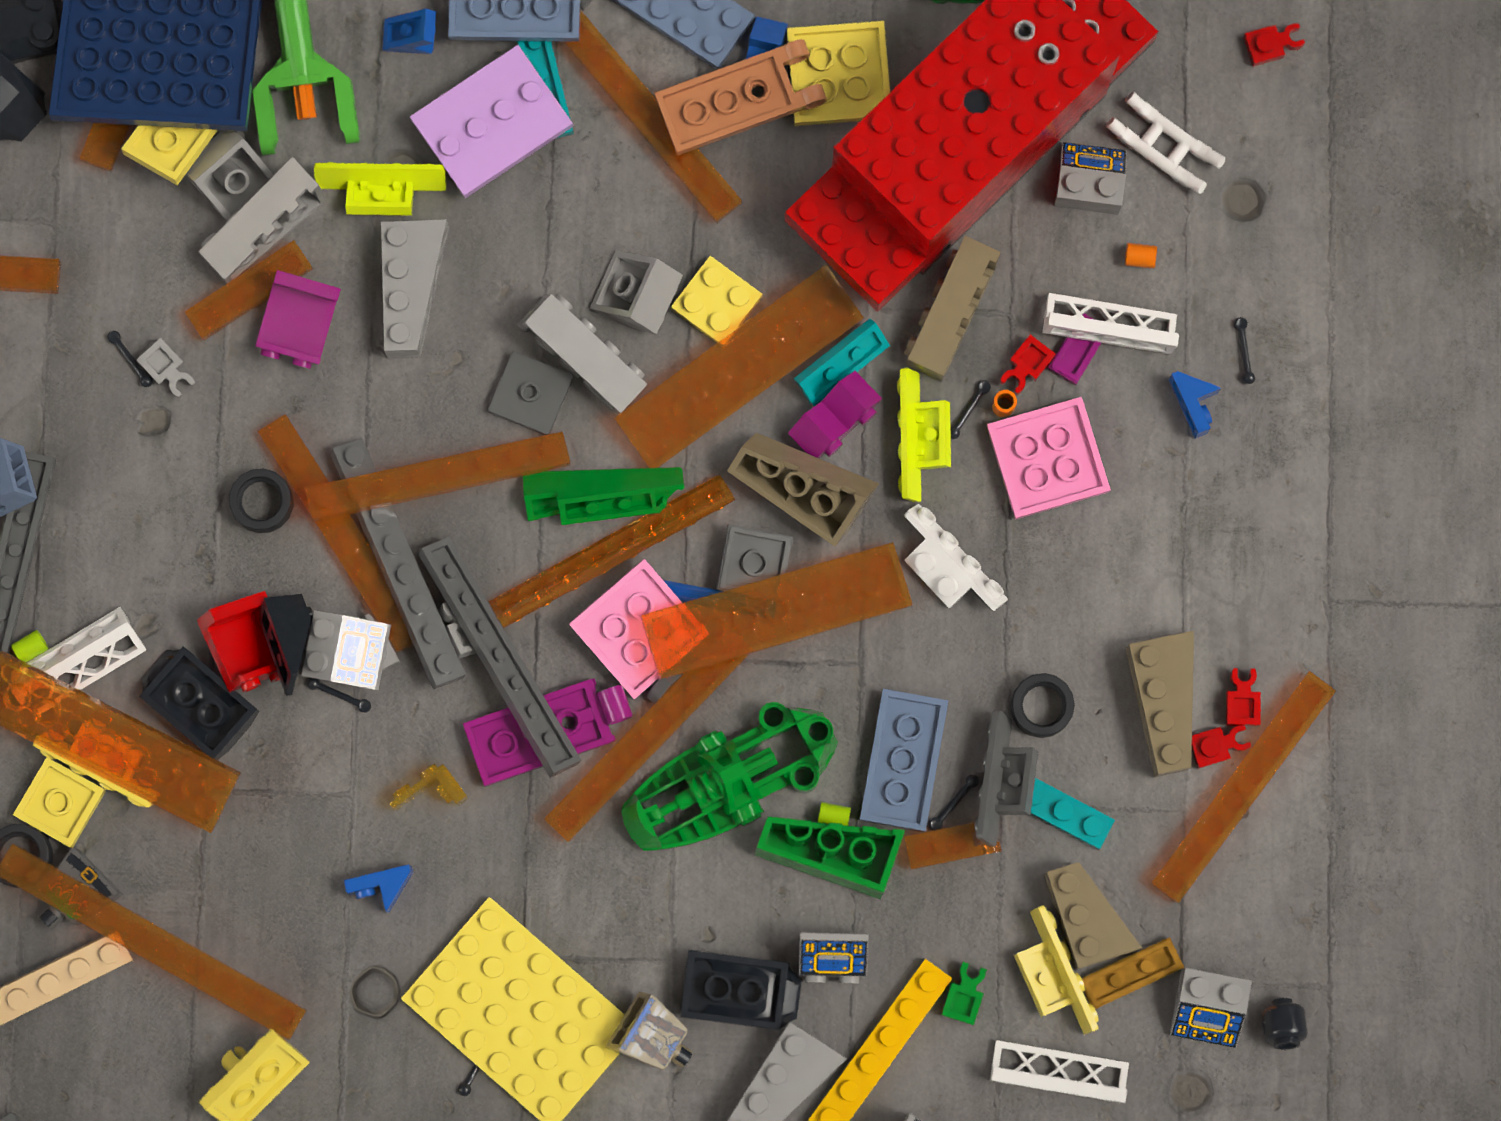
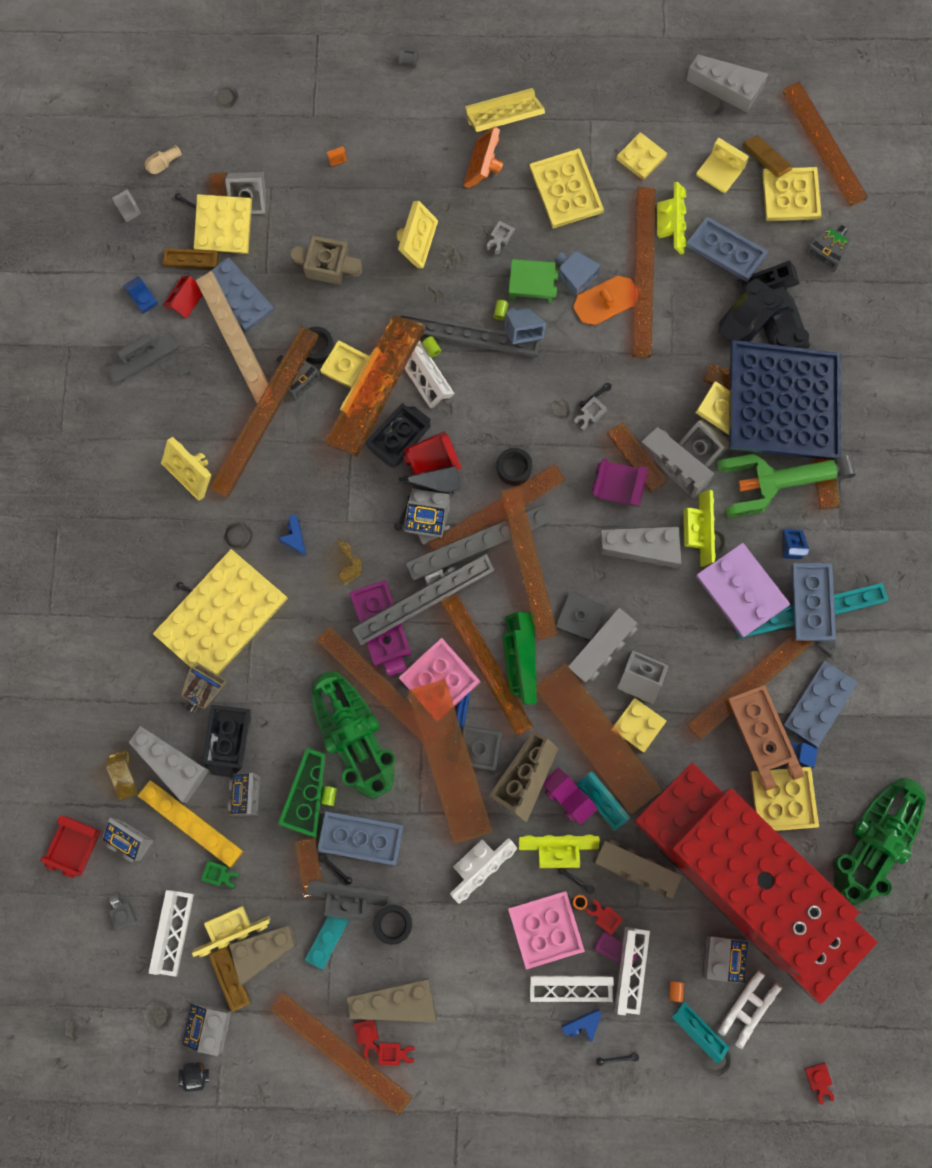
camera: 95 degrees right, 5 degrees down
none -> white fence [530,976,614,1002]
none -> teal plate [672,1001,730,1064]

